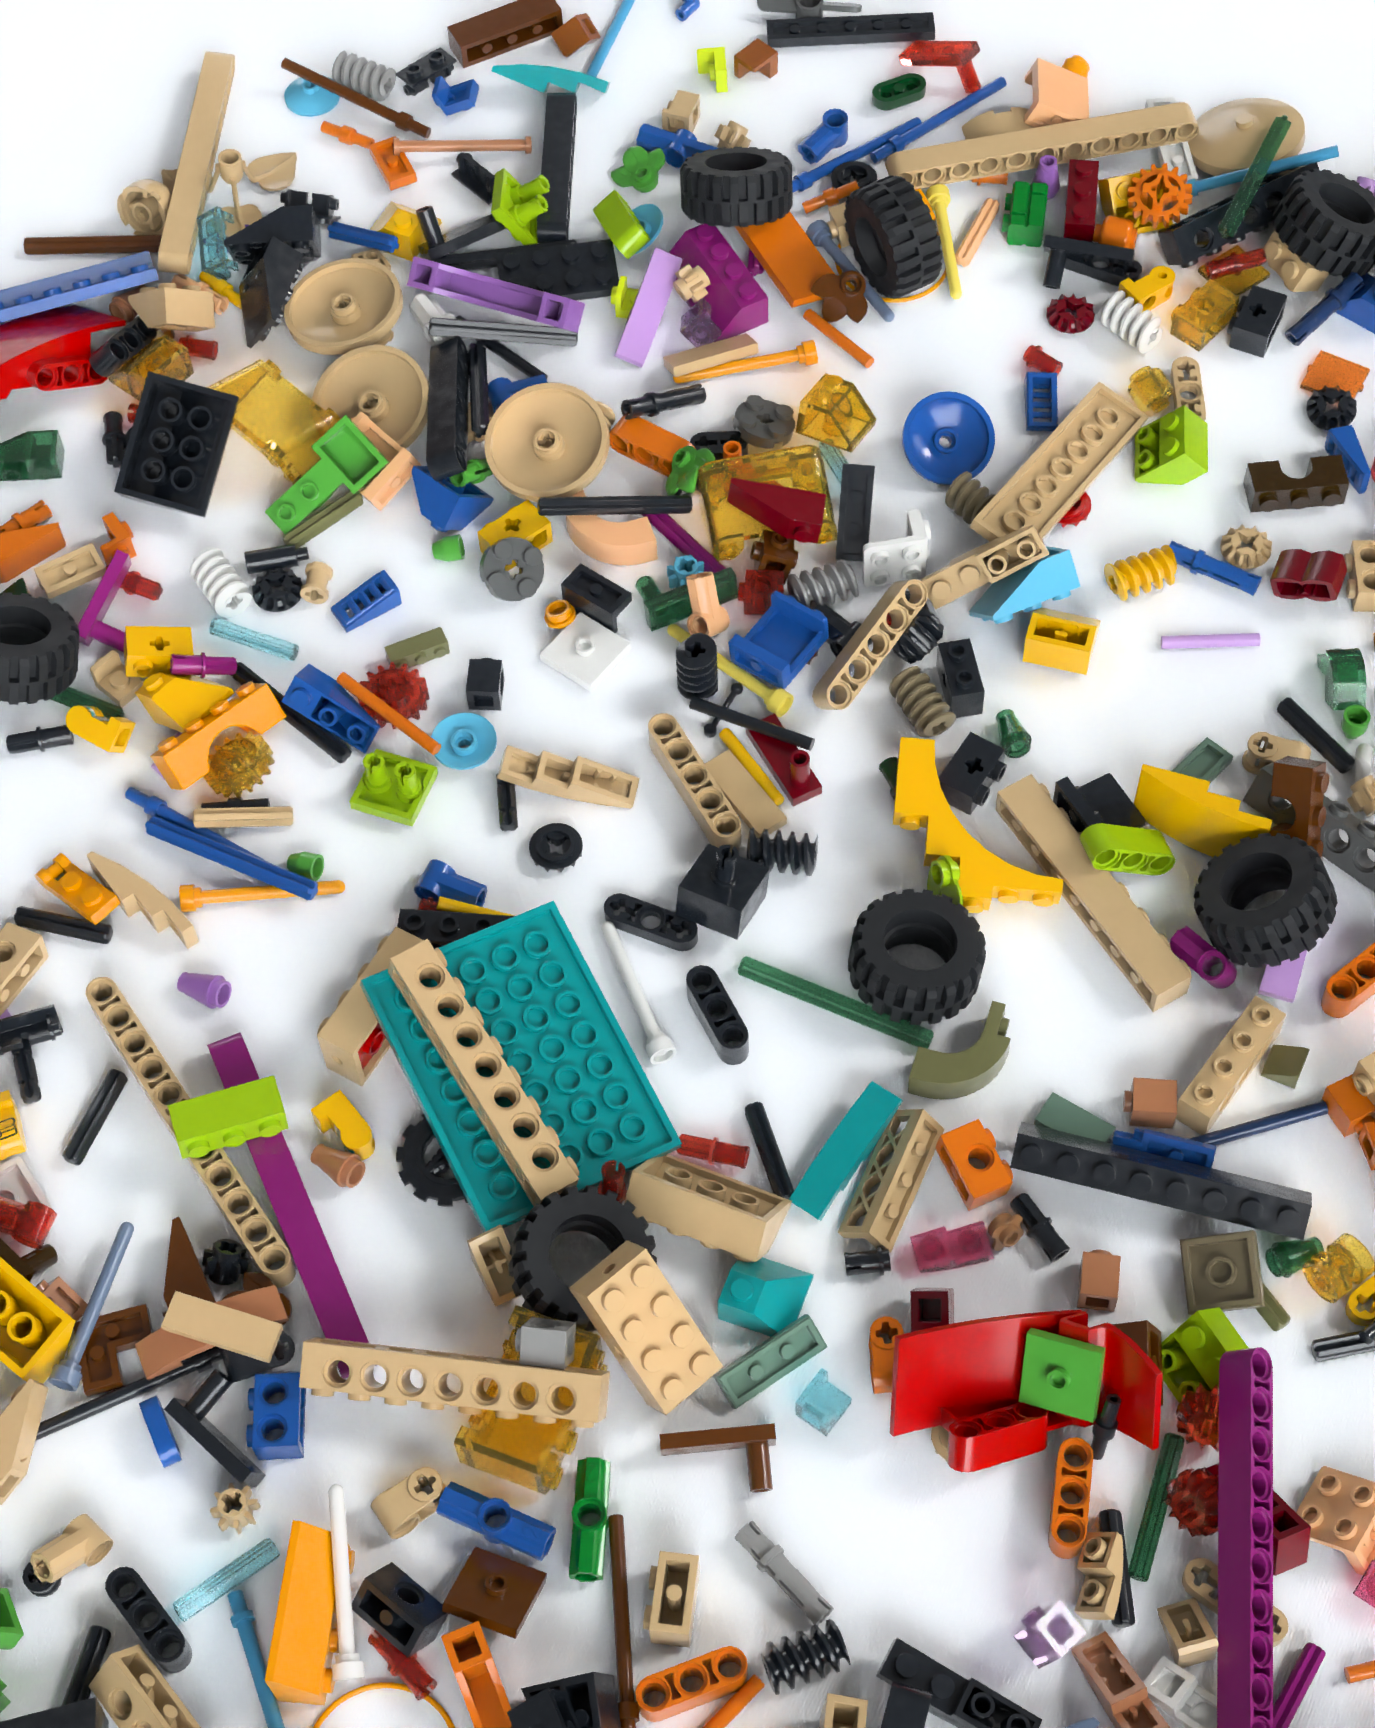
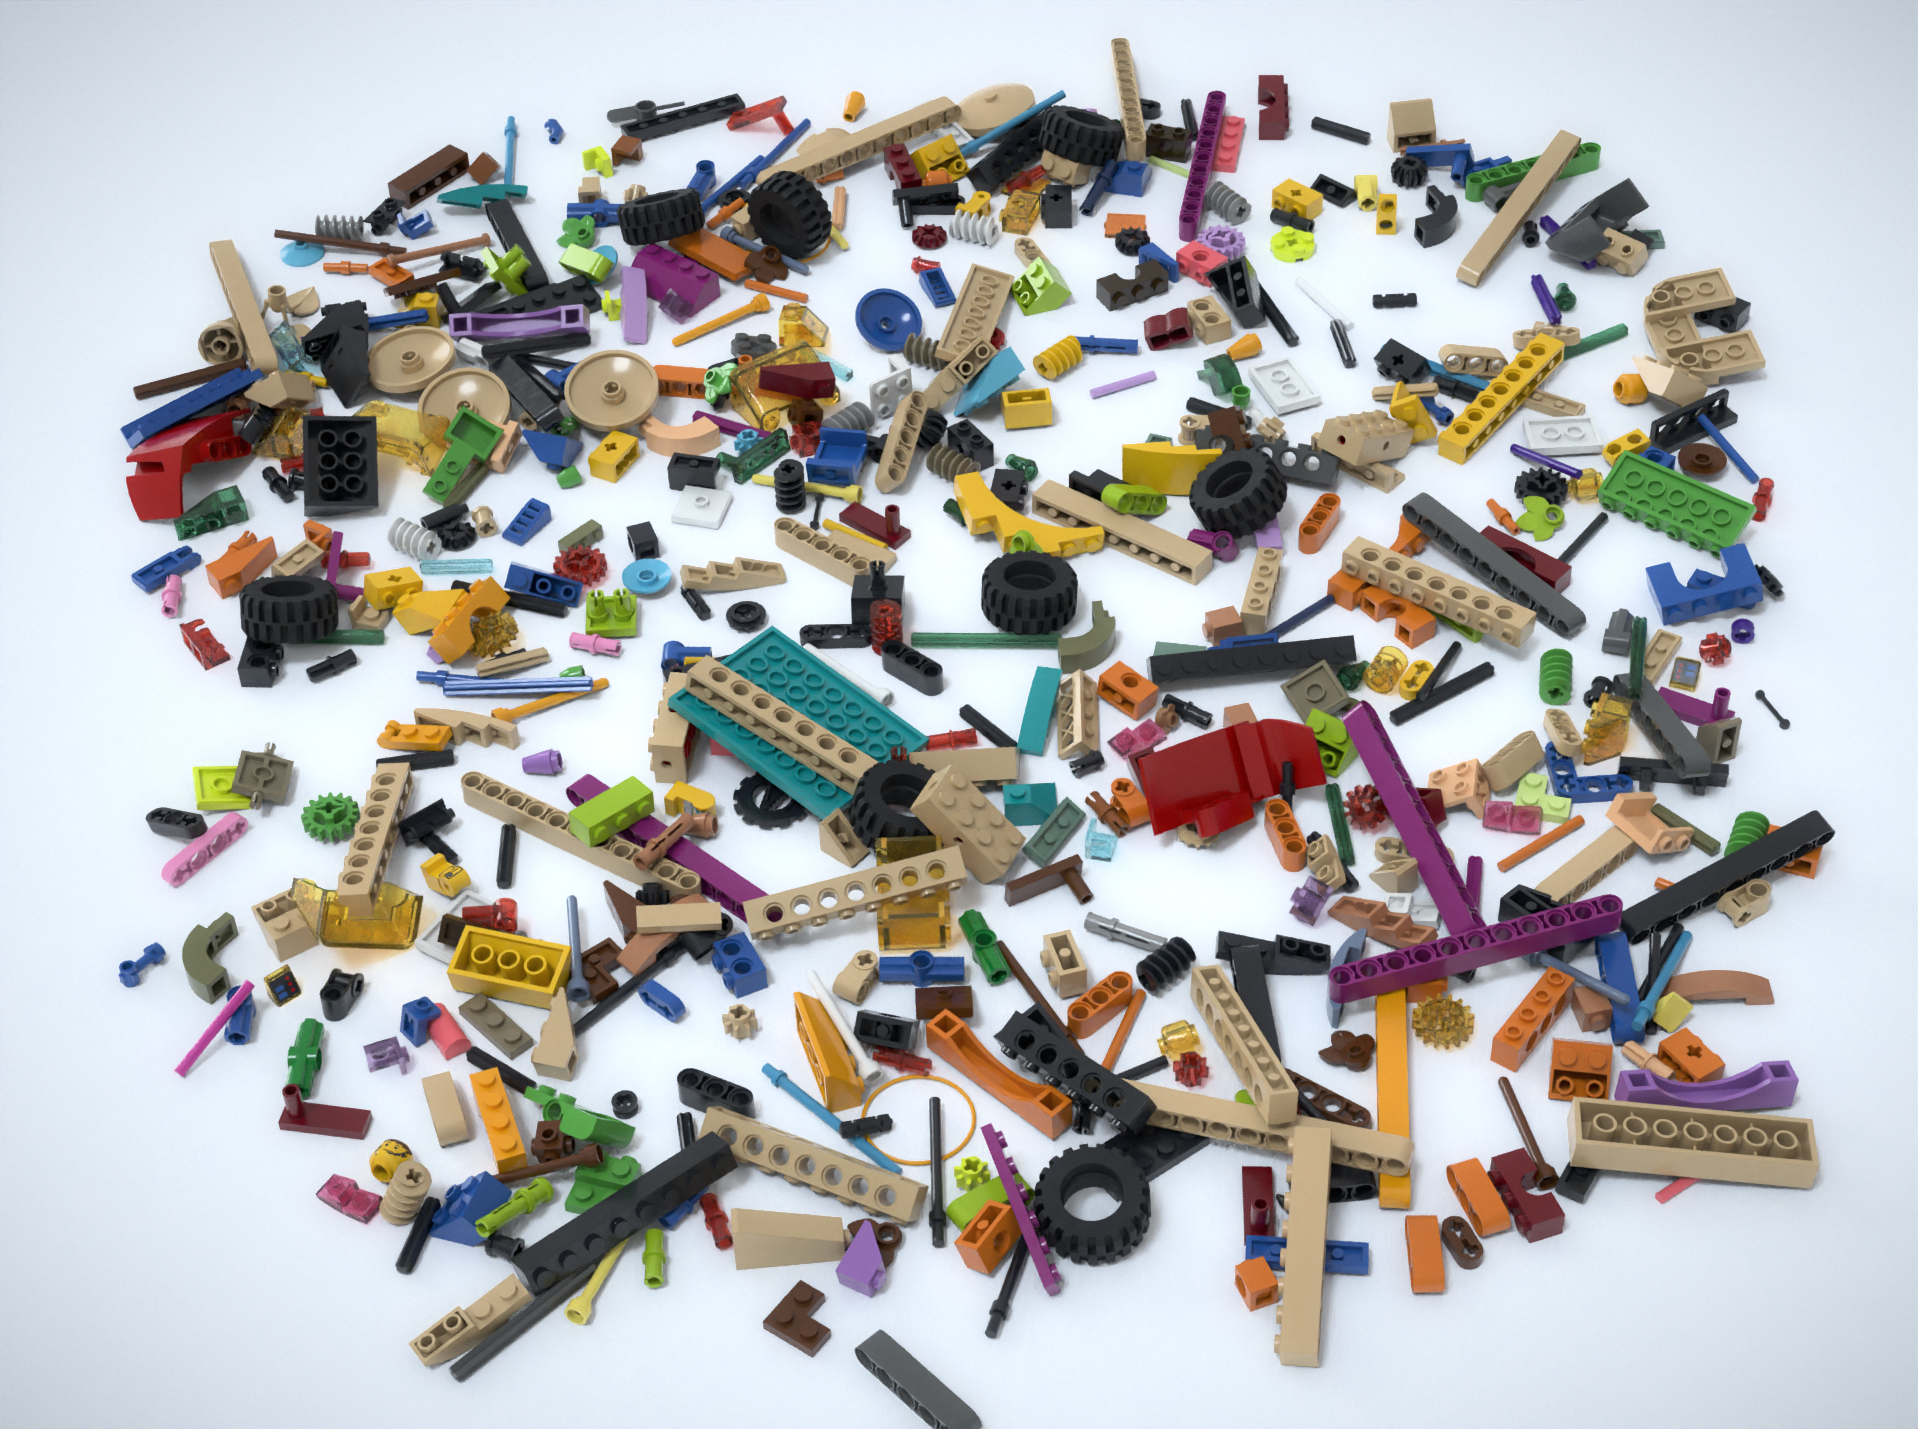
camera: 25 degrees left, 15 degrees down
tan piece [30,1514,114,1583] -> none
yellow leg [66,705,136,753] -> none
black piece [164,1368,266,1487] -> none
magenta axle [170,652,237,678] -> none
clear light blue axle [172,1538,280,1622] -> none
orange bar [336,672,441,755] -> none
dark grey plate [479,537,544,602] -> none
light grey brick [515,1317,576,1370] -> none
black axle [537,495,693,516] -> none
light orange plate [544,600,576,629] -> none
black pin [621,384,706,420] -> none
tan tile [663,333,759,377] -> none
tan gear [673,264,710,303] -> none
light nougat piece [686,572,730,637] -> none
black bar [689,696,815,751] -> none
black piece [746,827,818,876] -> none
black piece [835,463,875,562] -> none
dark green plate [872,73,926,111] -> none
green brick [1002,181,1048,247] -> none
bright green plate [1019,1328,1106,1423] -> none
light nougat panel [1024,58,1089,127] -> none
medium lavender cone [1031,155,1060,200] -> none
orange gear [1127,163,1193,229] -> none
clear yellow head [1127,366,1174,413] -> none
clear red gear [1175,1383,1219,1452] -> none
clear green axle [1218,115,1291,238] -> none
tan gear [1220,524,1272,569] -> none
olive slope [1260,1044,1310,1089] -> none
none -> reddish brown wing [382,267,462,299]
none -> bright pink pin [569,632,622,656]
none -> nougat pin [633,813,695,871]
none -> clear red piece [870,599,903,656]
none -> dark orange pin [1085,791,1130,838]

